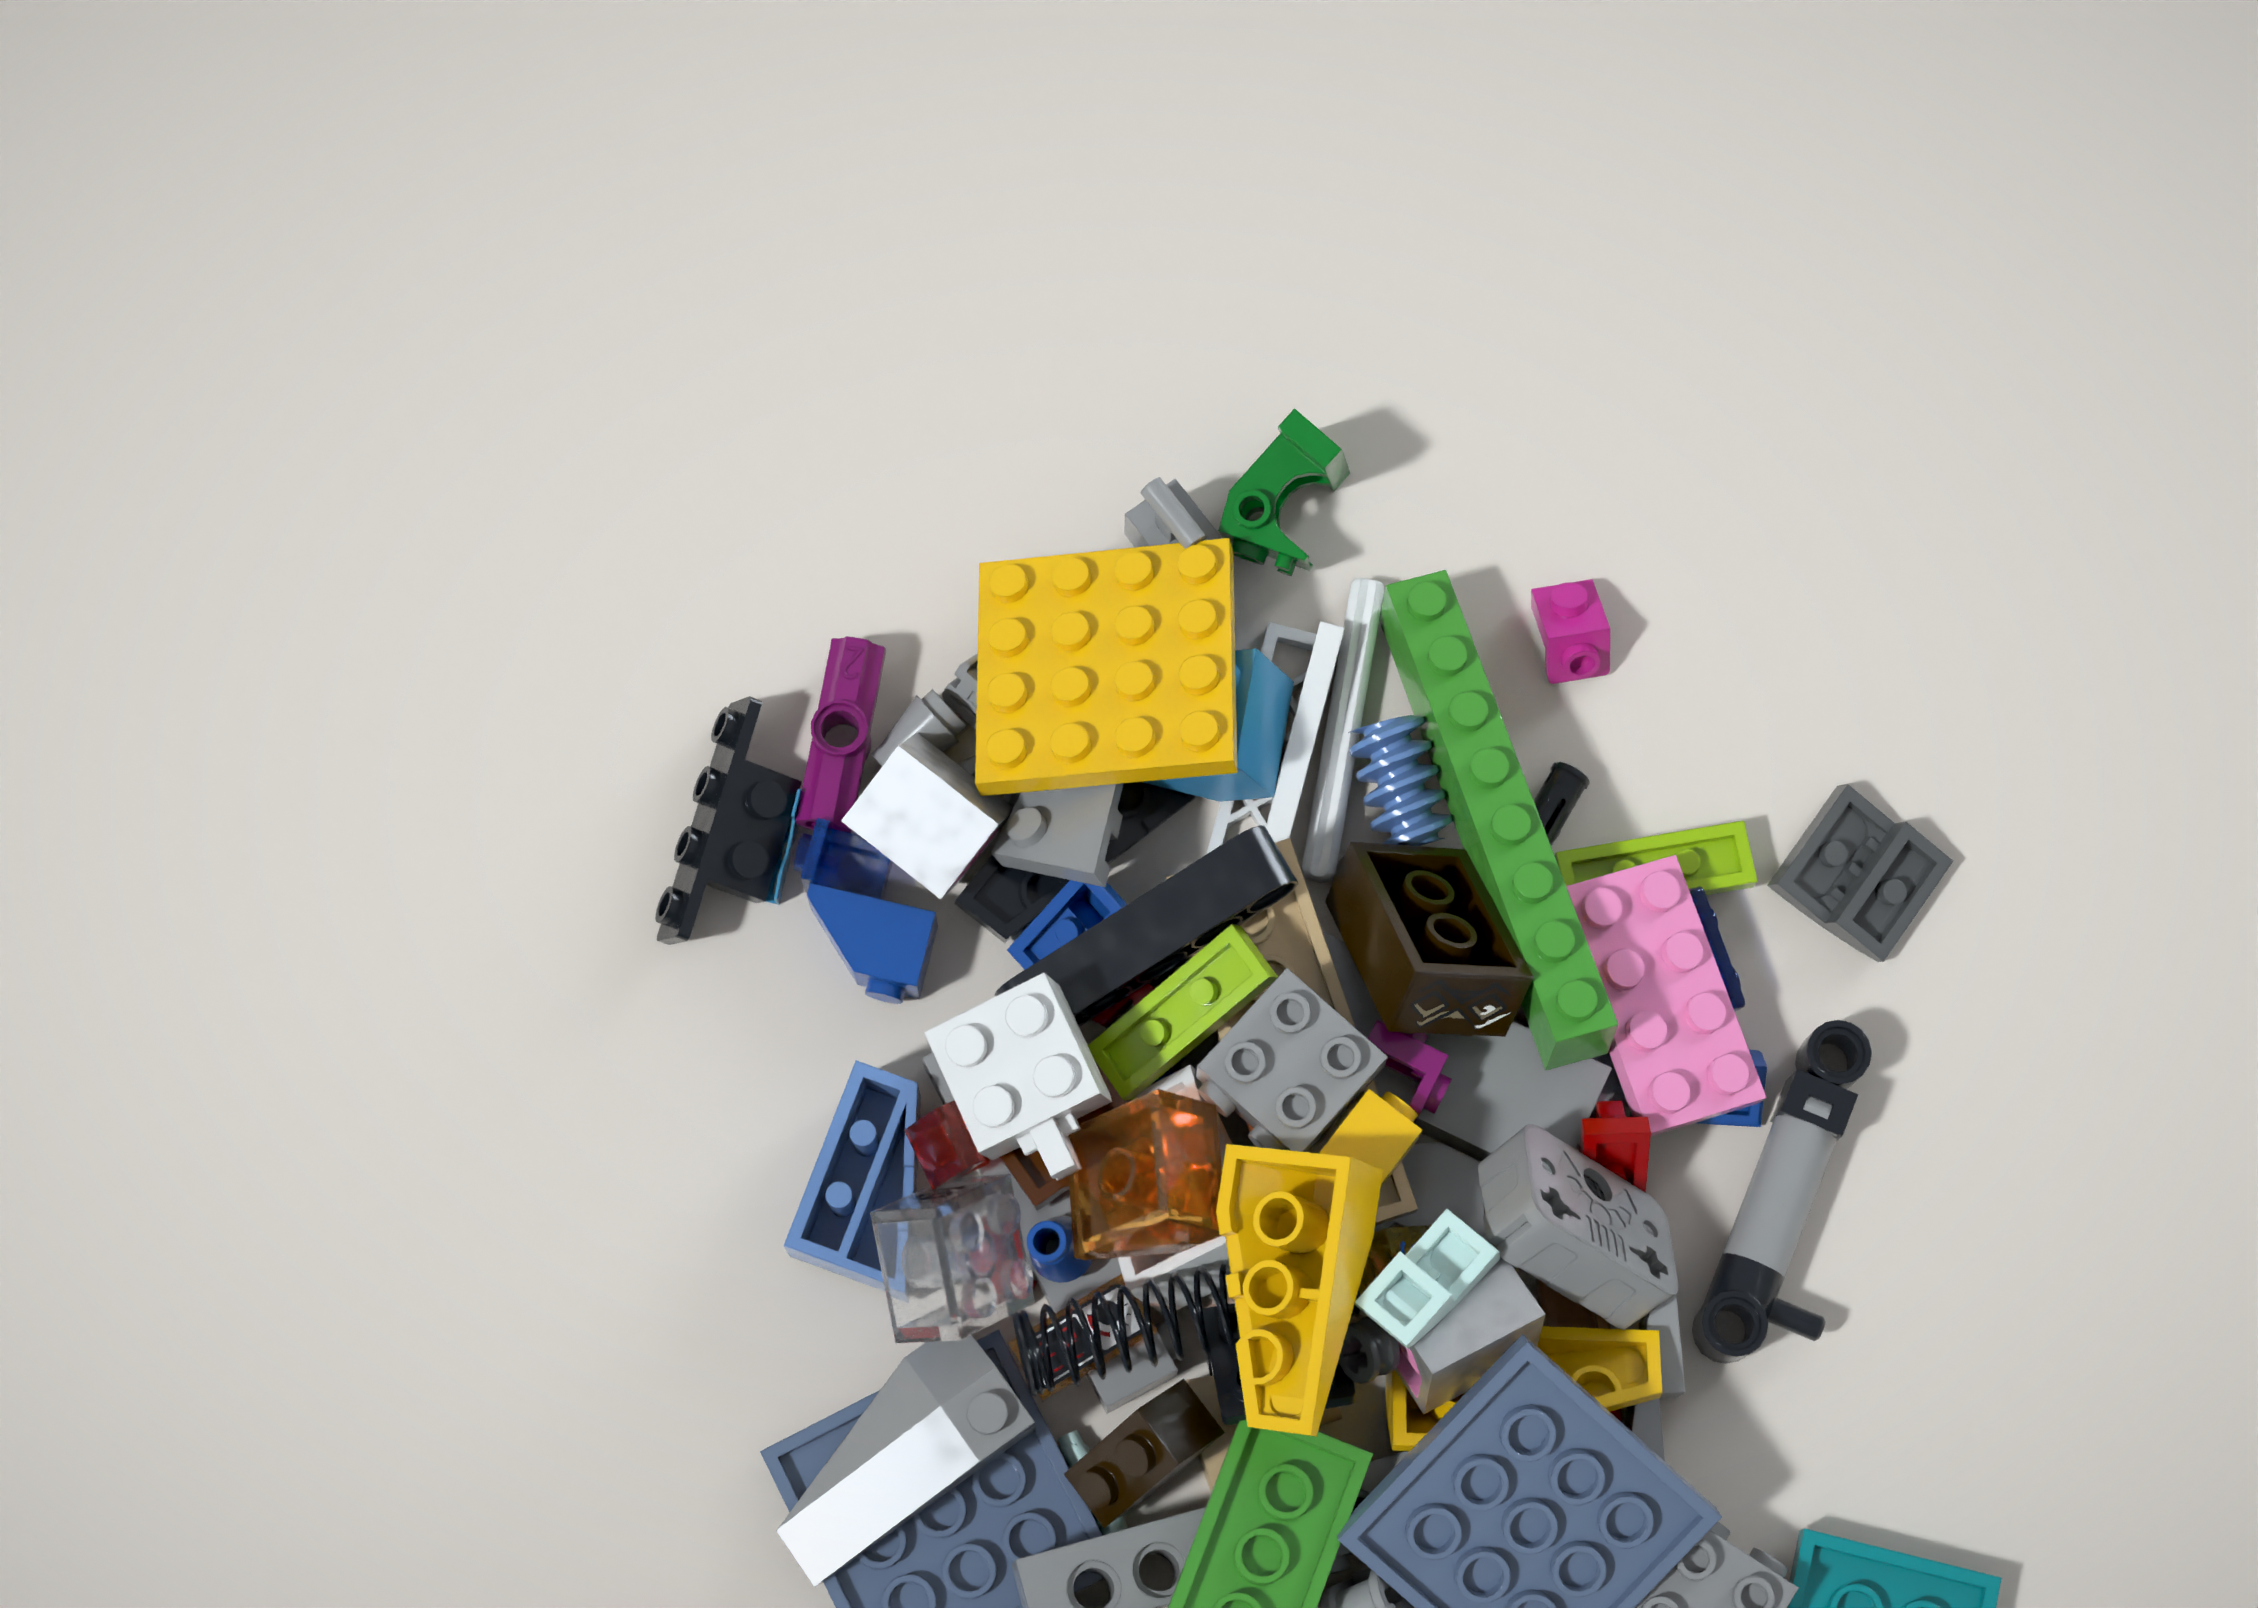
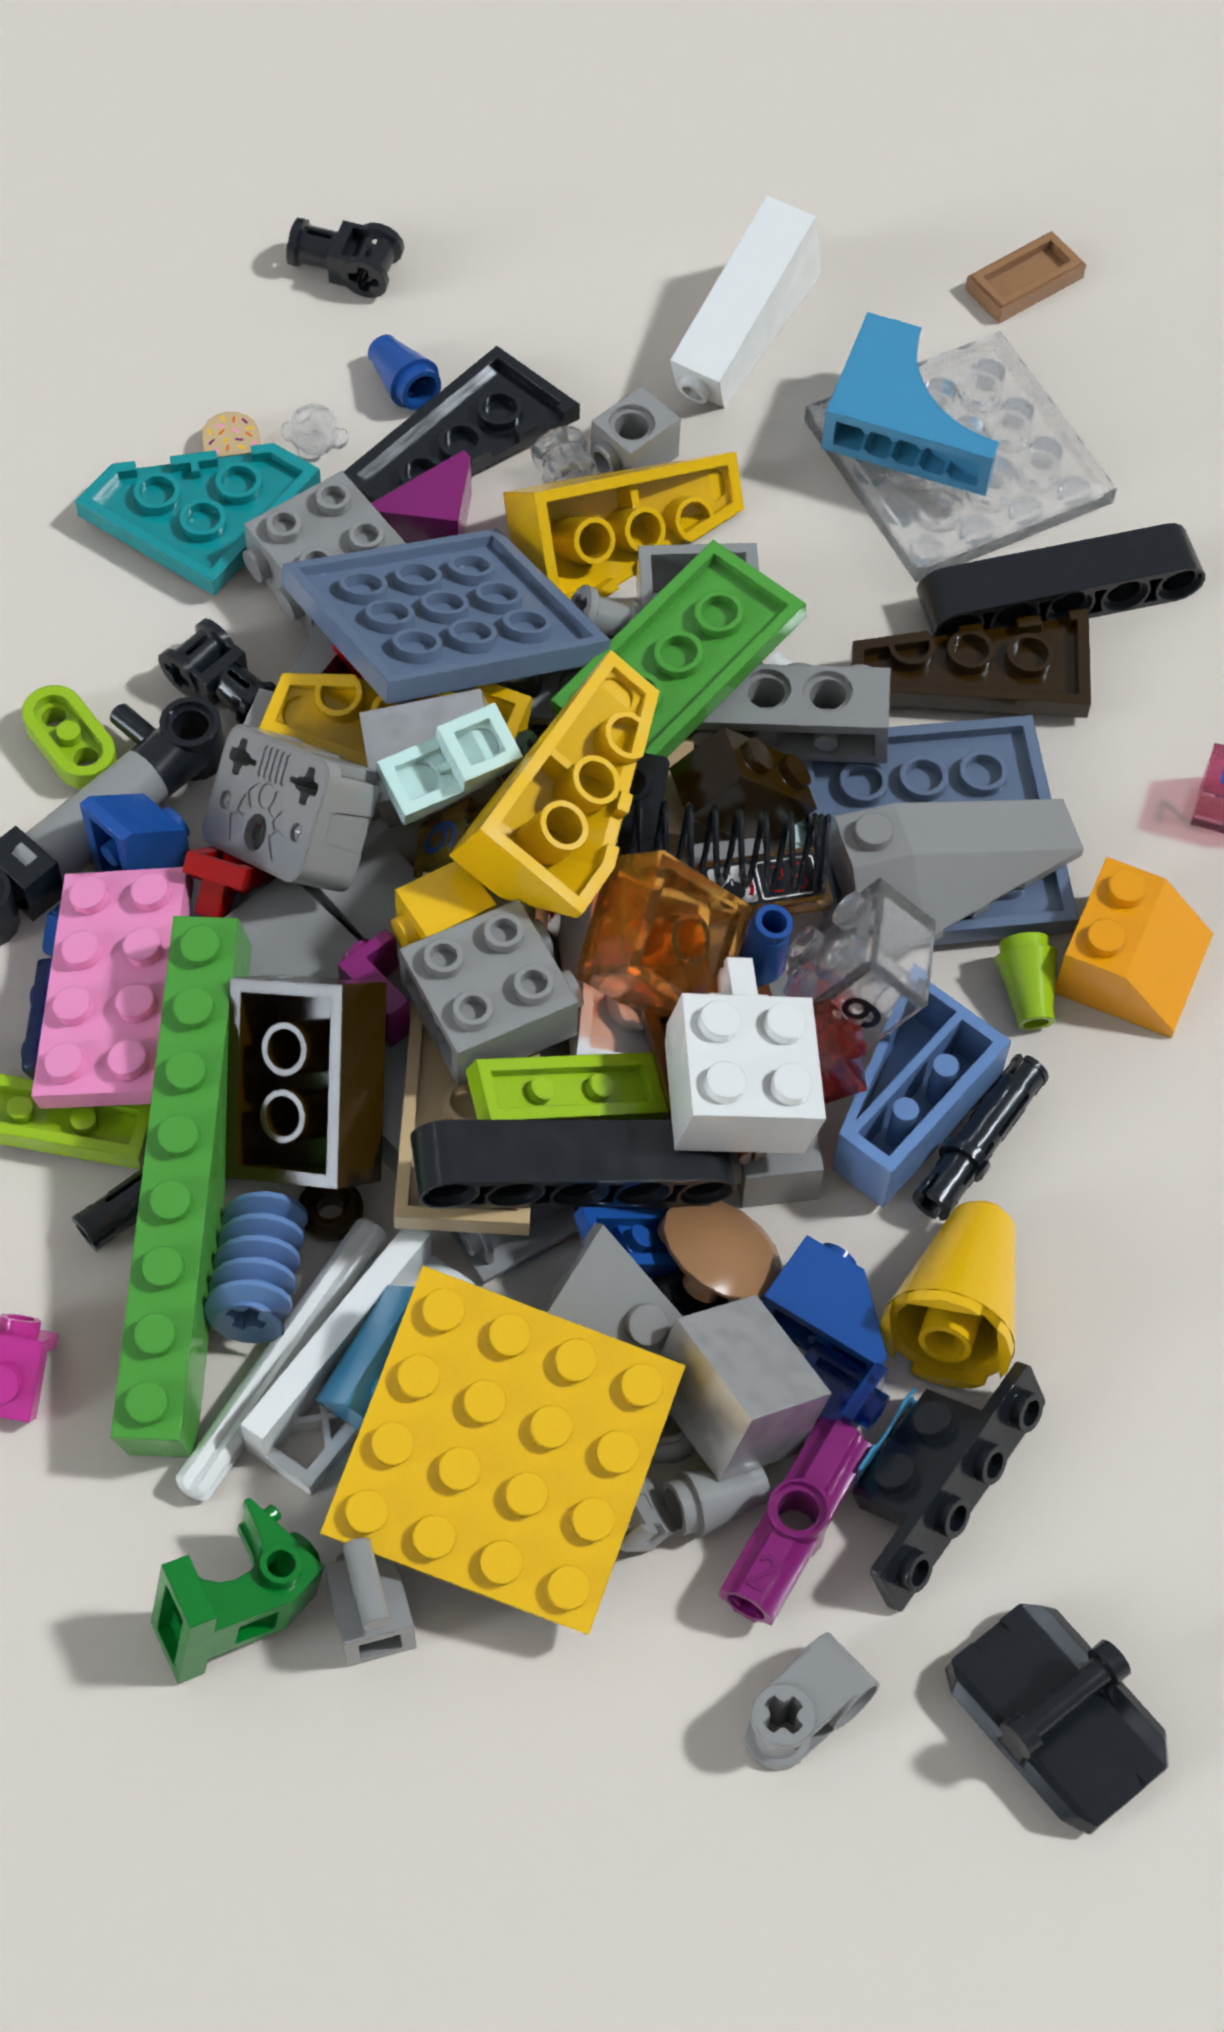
camera: 160 degrees left, 15 degrees down
none -> lime plate [22,685,118,789]
none -> blue slope [80,793,190,872]
none -> black connector [158,618,277,724]
none -> medium nougat dish [657,1201,782,1303]
none -> light grey piece [745,1632,880,1770]
none -> yellow cone [880,1200,1016,1389]
none -> black pin [912,1054,1049,1221]
none -> black shield [945,1603,1169,1835]
none -> lime cone [995,932,1057,1030]
none -> light orange slope [1055,857,1213,1038]

